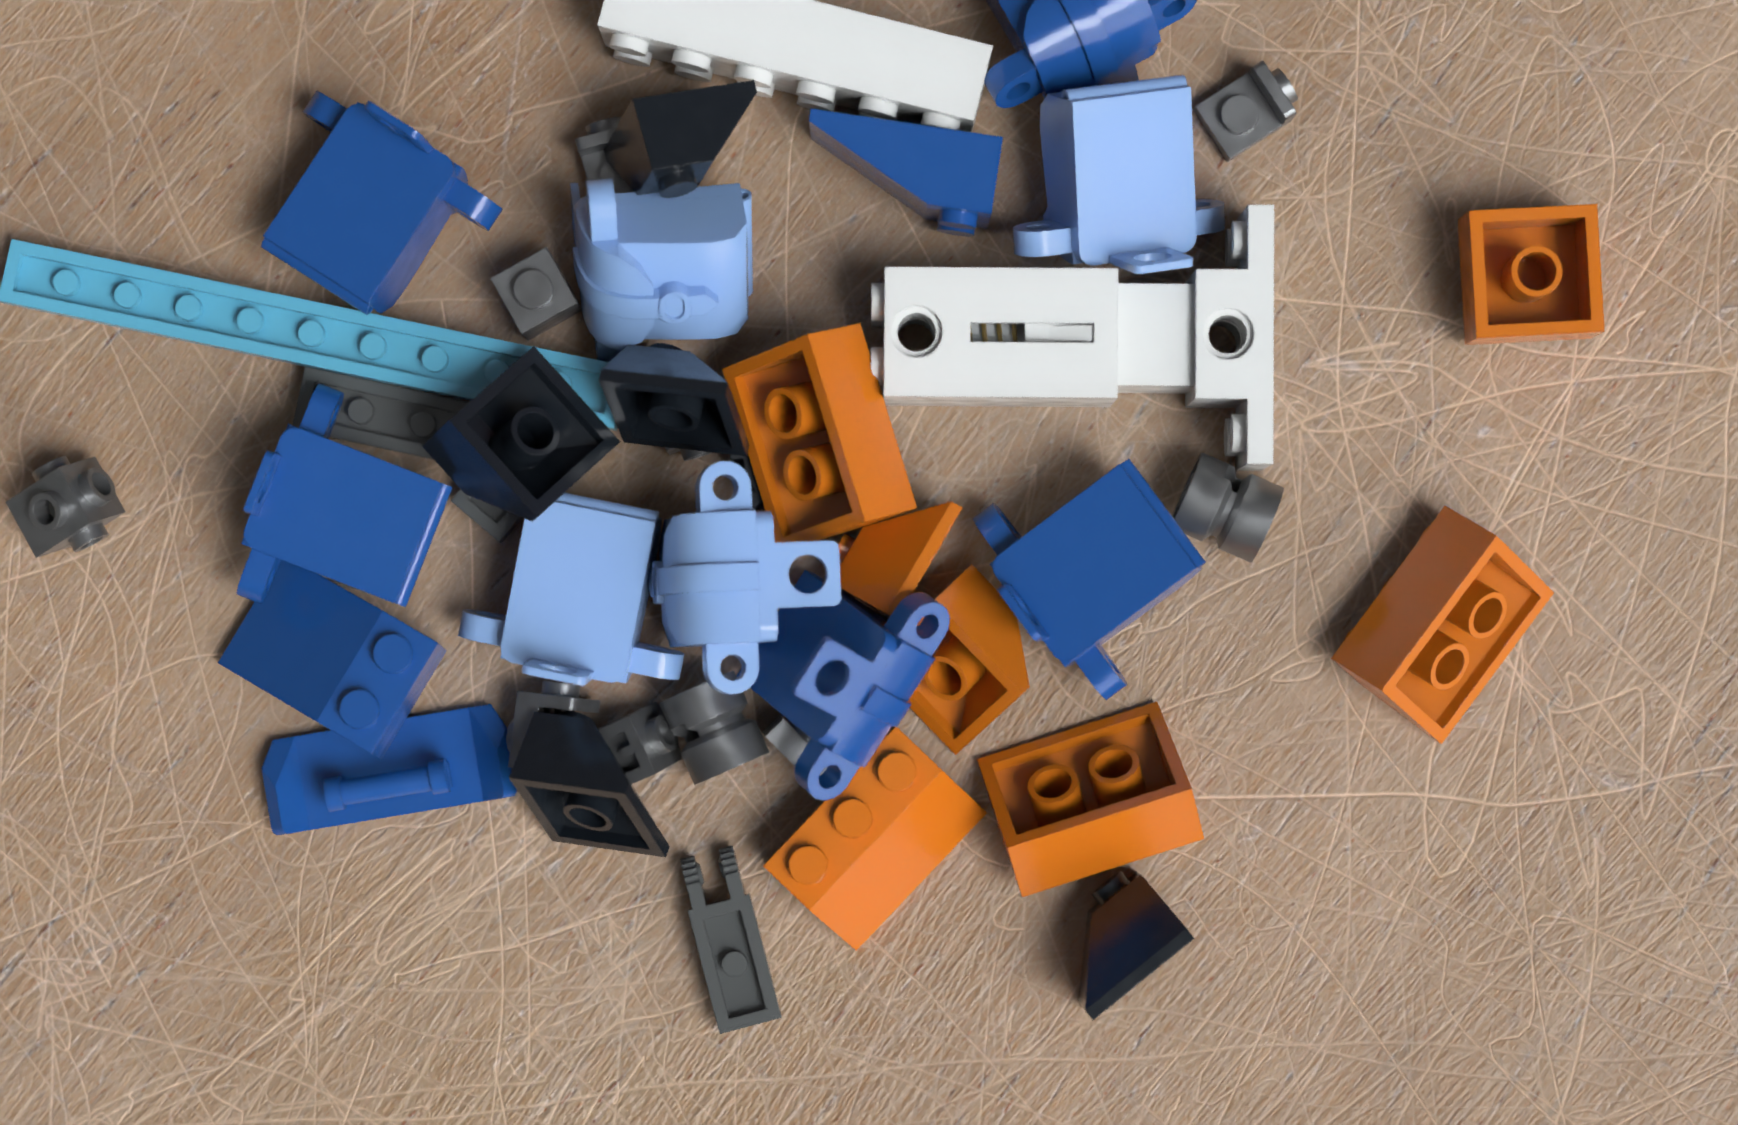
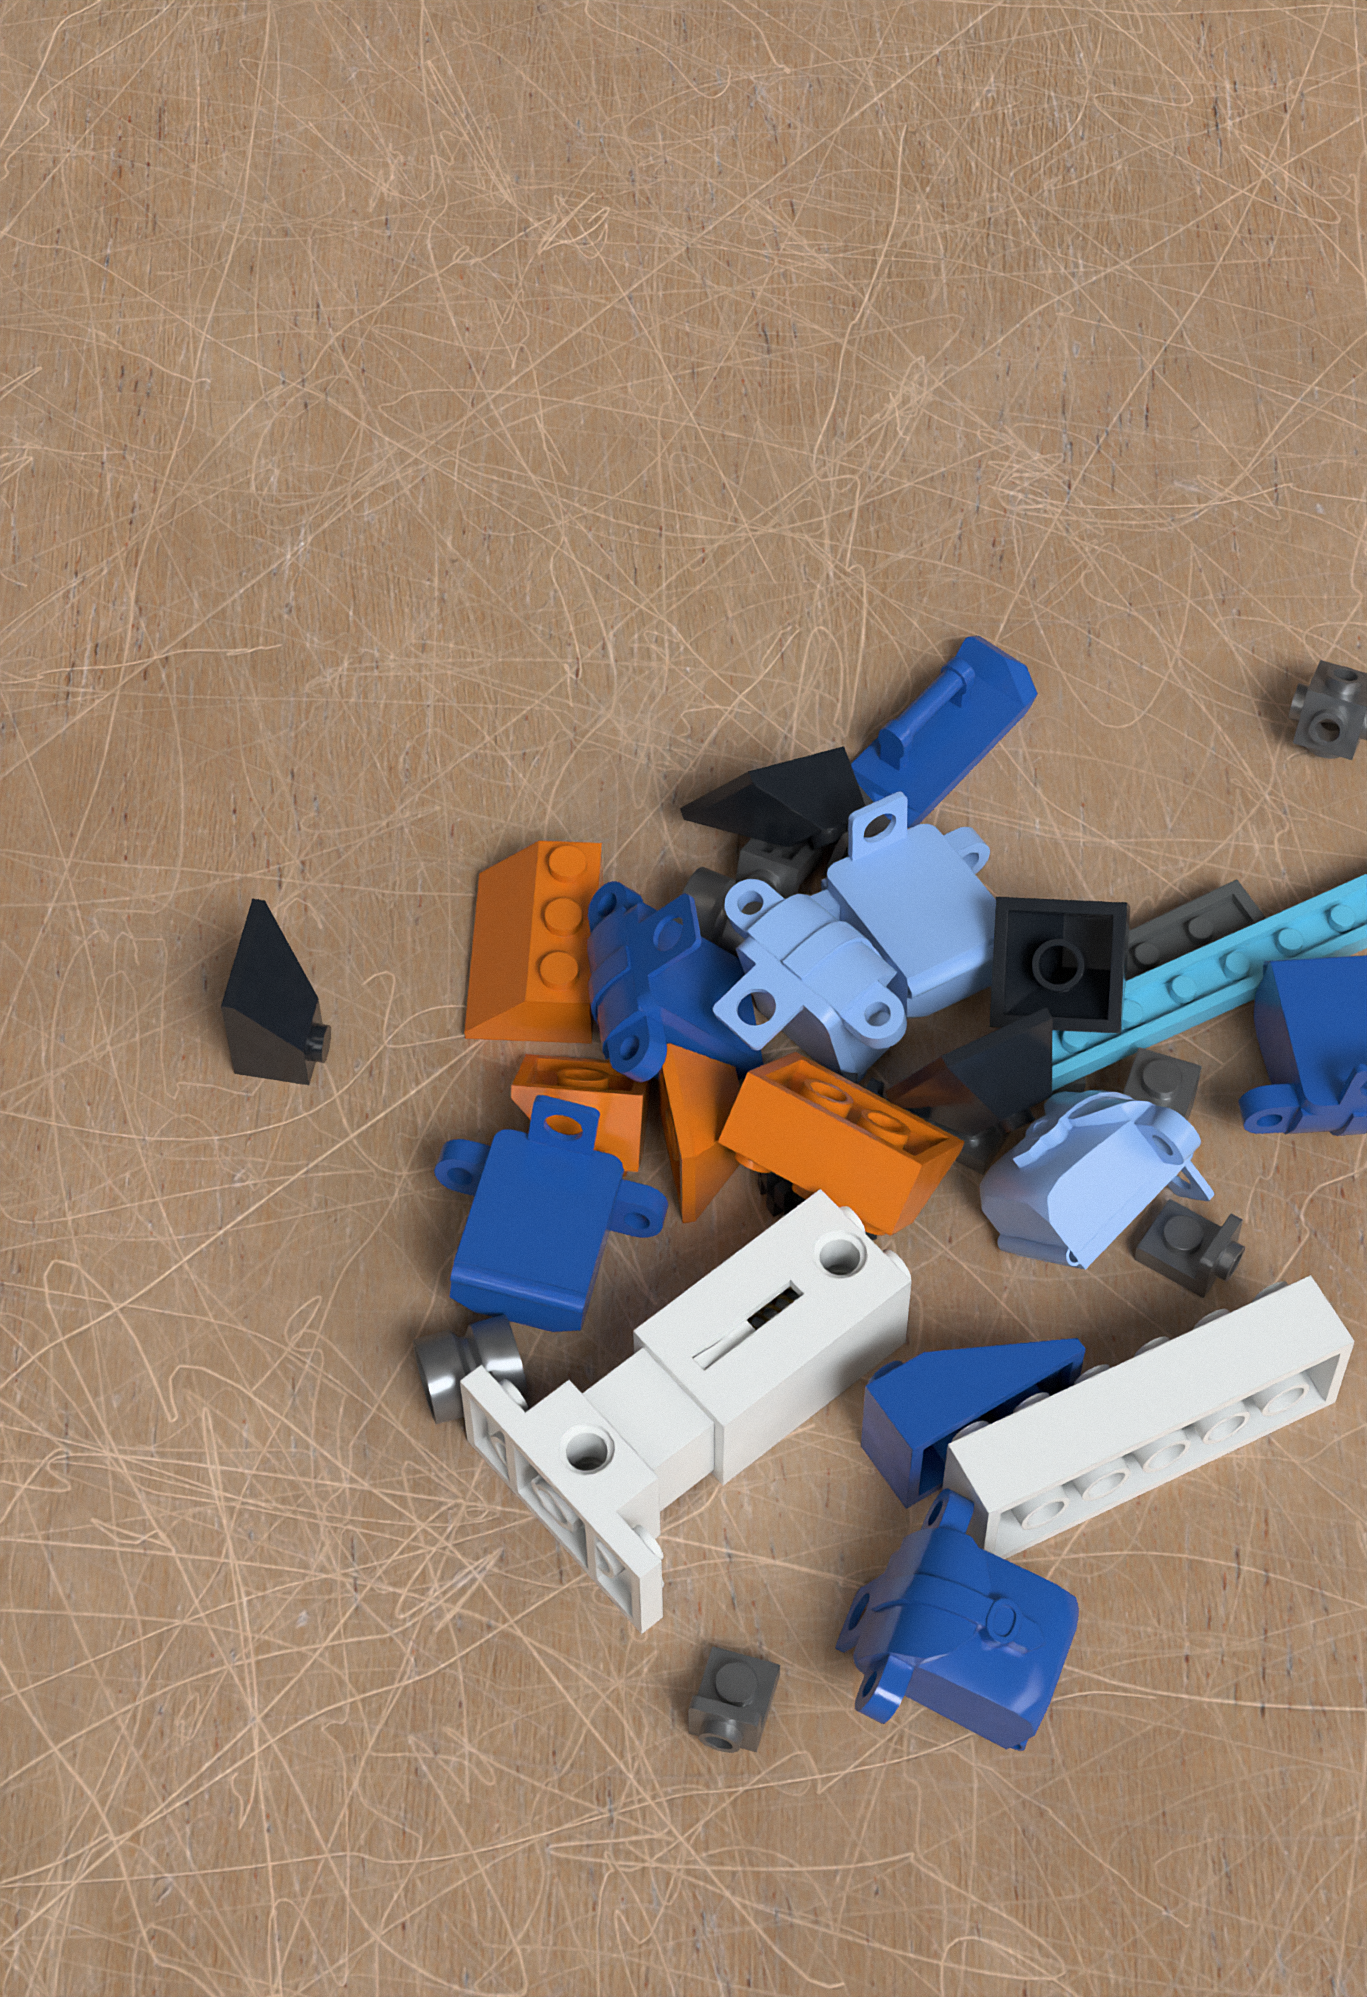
camera: 140 degrees right, 30 degrees down
blue slope [218,560,447,759] -> none
blue piece [237,383,453,607] -> none
black slope [604,80,757,198] -> none
dark grey hinge [680,845,782,1034] -> none
orange slope [977,701,1204,897] -> none
light blue piece [1013,75,1225,274] -> none
orange slope [1331,506,1554,744] -> none
orange brick [1458,204,1605,345] -> none

